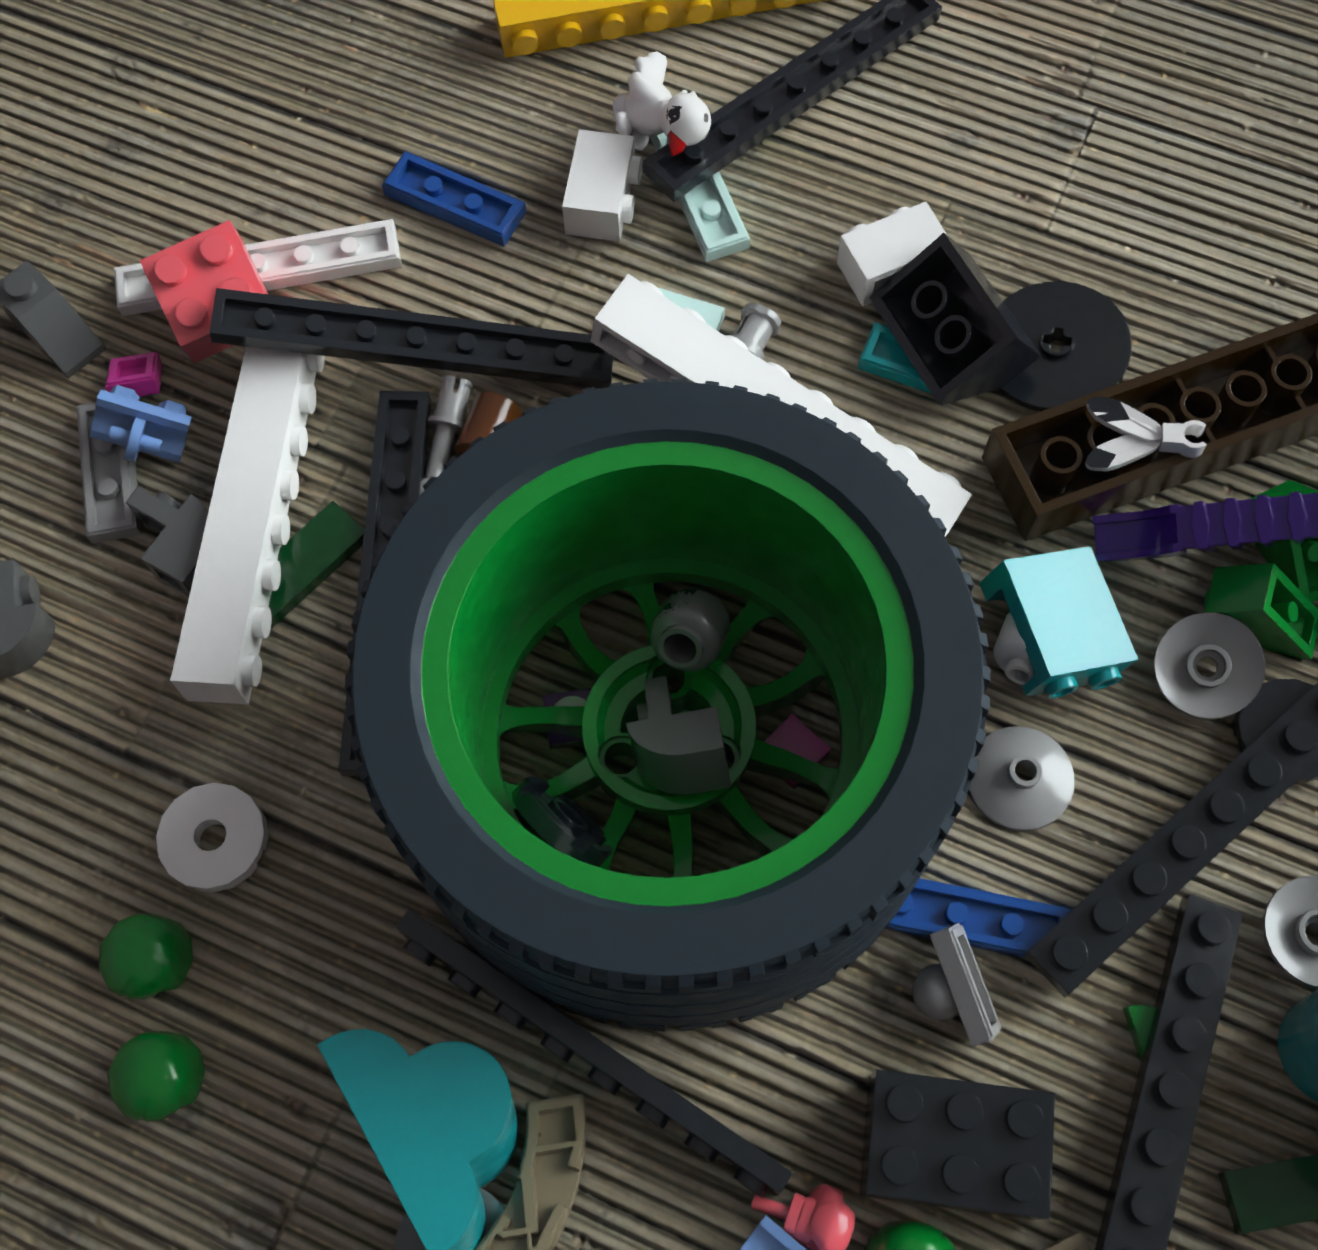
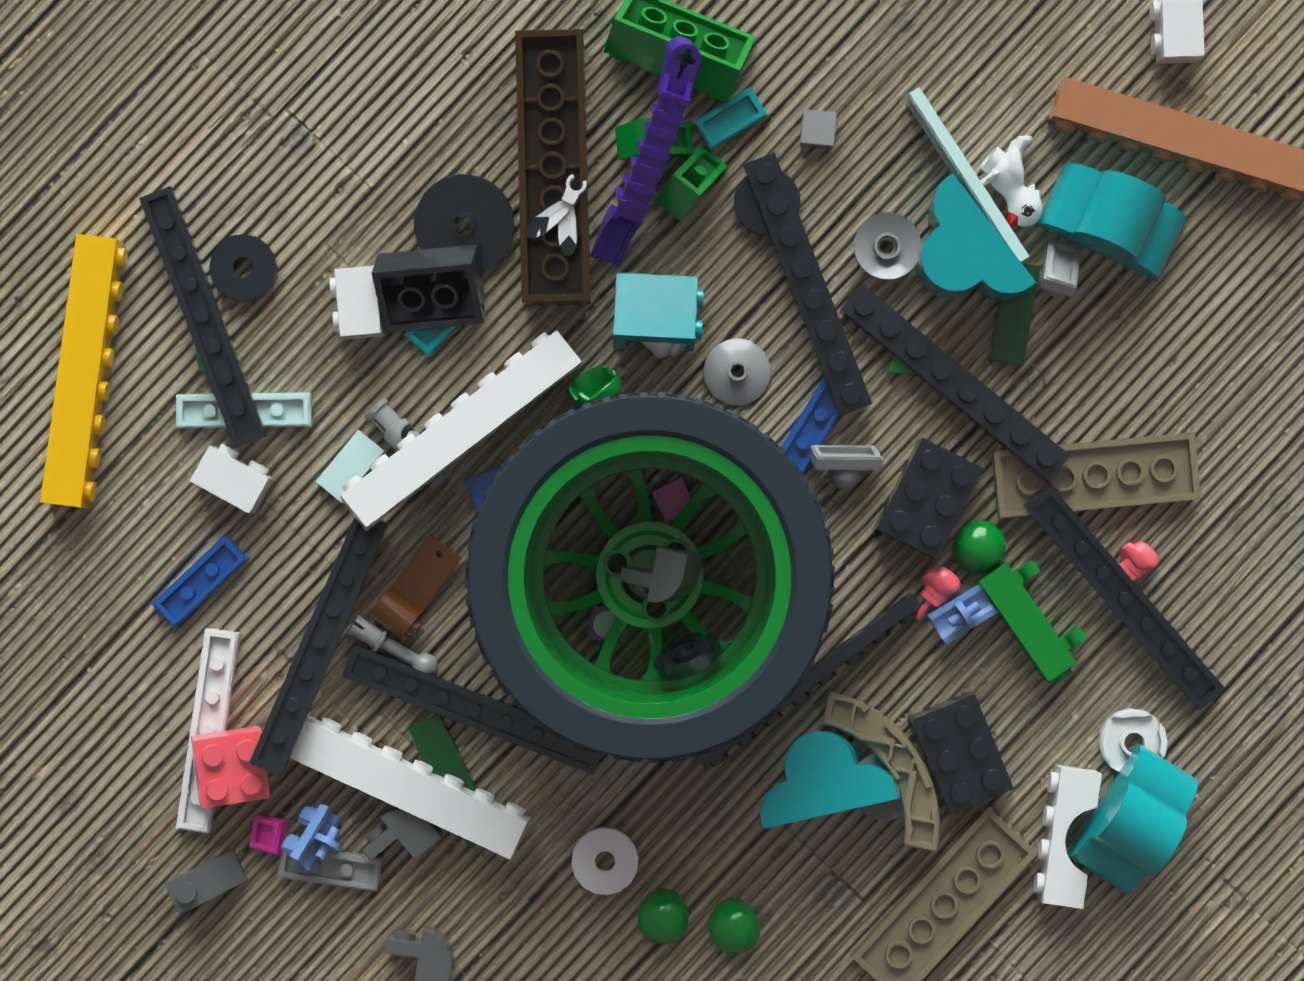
camera: 75 degrees left, 20 degrees up
white animal [613,51,711,156] -> none
dark grey head [650,588,730,672] -> none
light grey dish [1154,613,1266,719] -> none
none -> black tile [209,234,278,302]

